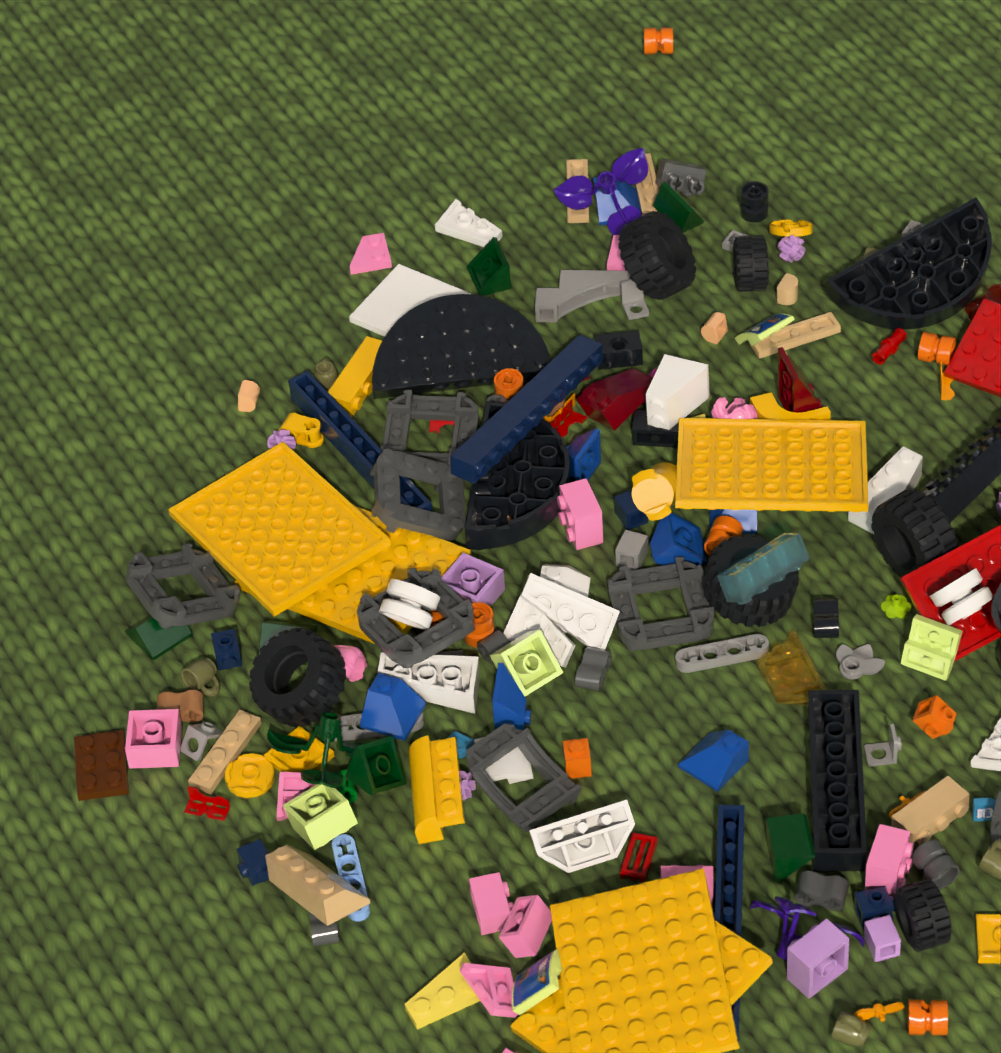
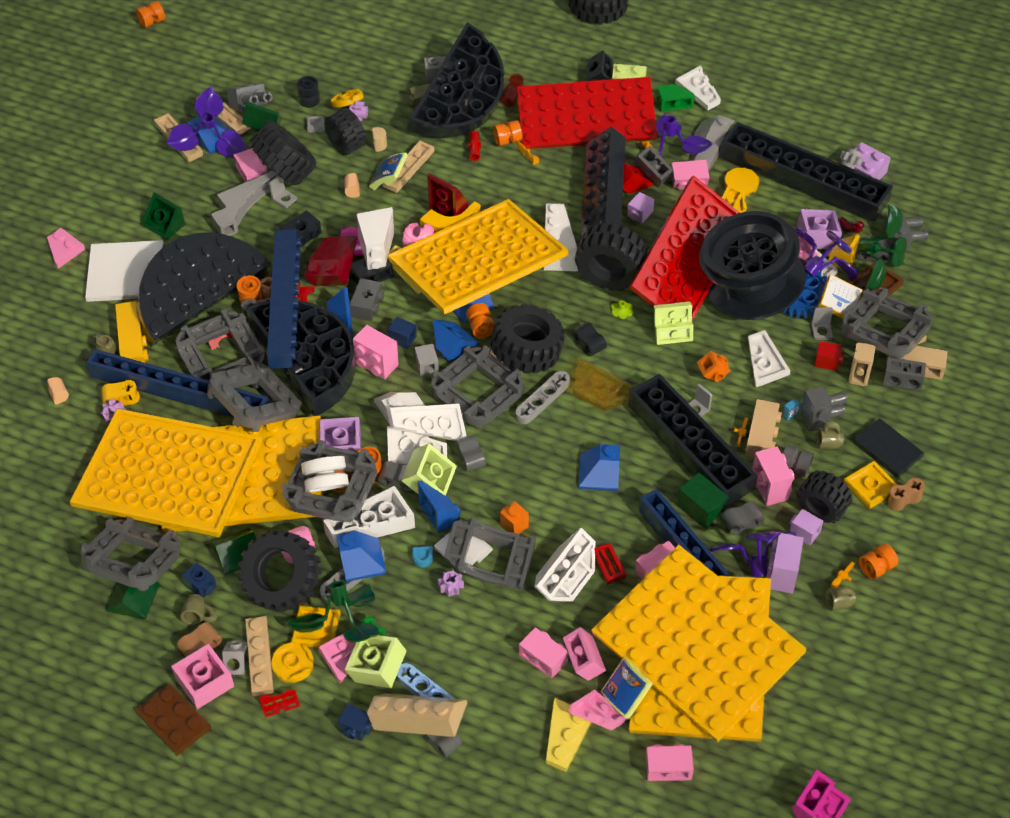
camera: 40 degrees left, 5 degrees up
dark green slope [346,736,407,795] -> none
yellow brick [408,735,465,844] -> none
white wing [435,199,502,247] -> none
yellow piece [632,462,677,521] -> none
clear light blue brick [717,532,810,605] -> none
light grey plate [836,644,885,680] -> none
dark blue brick [854,886,896,929] -> none
white wheel [930,568,994,626] -> none
none -> dark grey brick [350,278,384,321]

